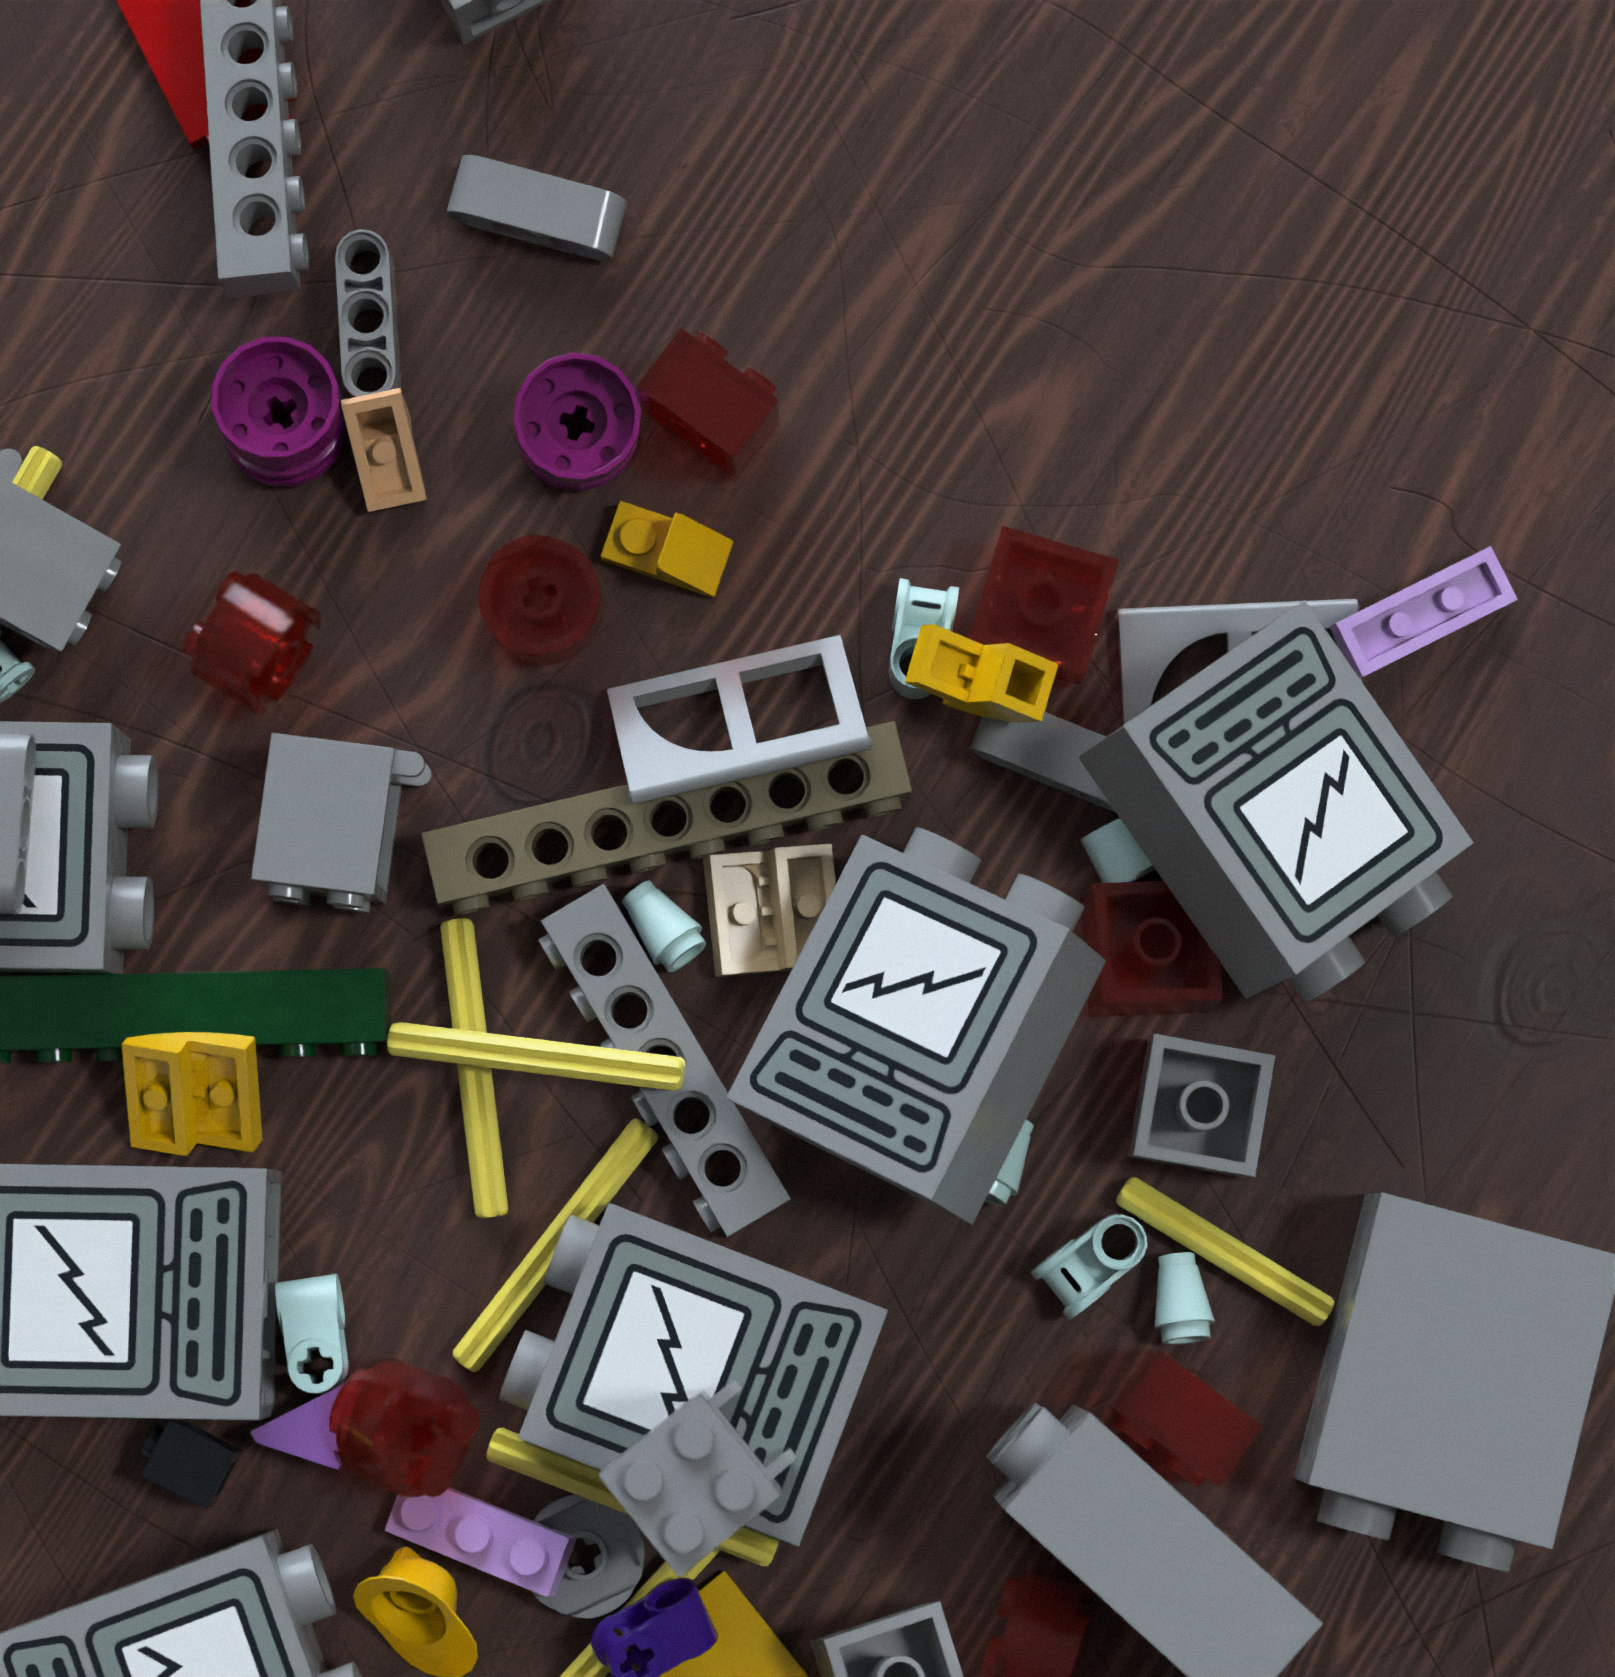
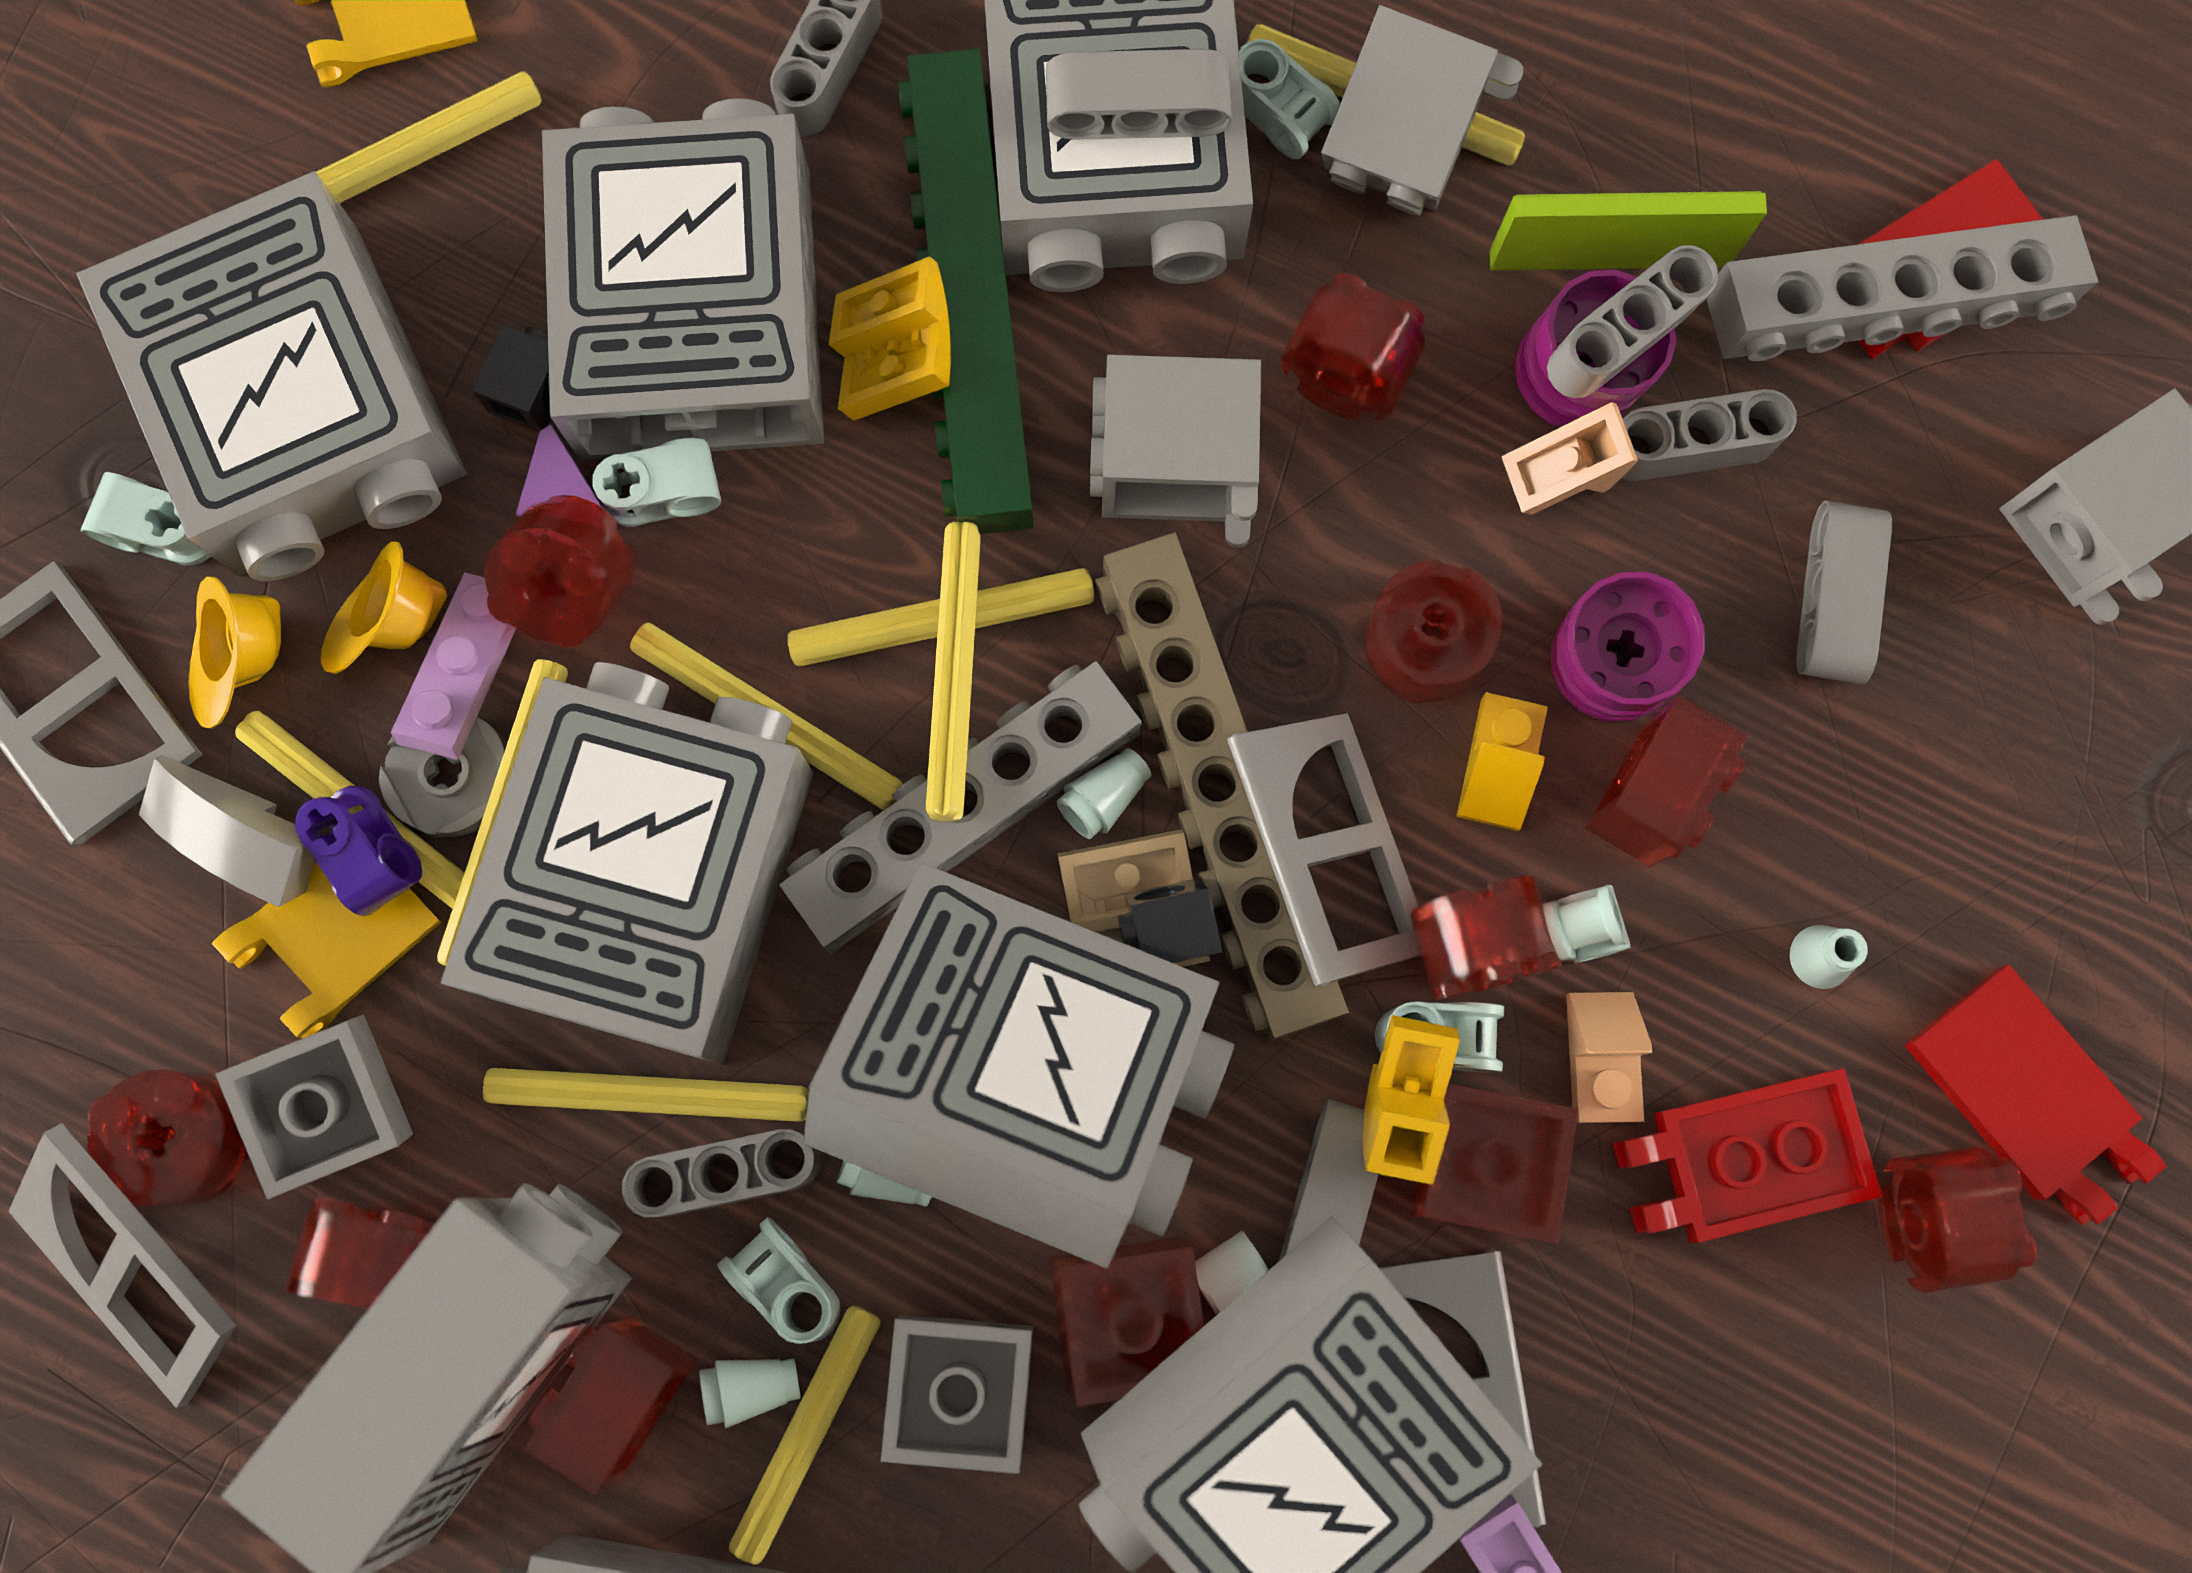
camera: 85 degrees right, 5 degrees down
light grey container [598,1379,798,1578] -> none
none -> light yellow axle [483,1068,809,1122]
none -> light grey beam [622,1129,822,1217]
none -> black brick [1117,877,1222,963]
none -> clear red brick [1410,876,1562,1001]
none -> lime tile [1490,191,1767,271]
none -> light aqua piece [1543,885,1631,963]
none -> light grey beam [1547,245,1719,398]
none -> light nougat slope [1566,992,1652,1123]
none -> red tile [1611,1068,1882,1243]
none -> light aqua cone [1790,925,1868,989]
none -> clear red brick [1878,1147,2036,1293]
none -> red tile [1904,964,2167,1225]

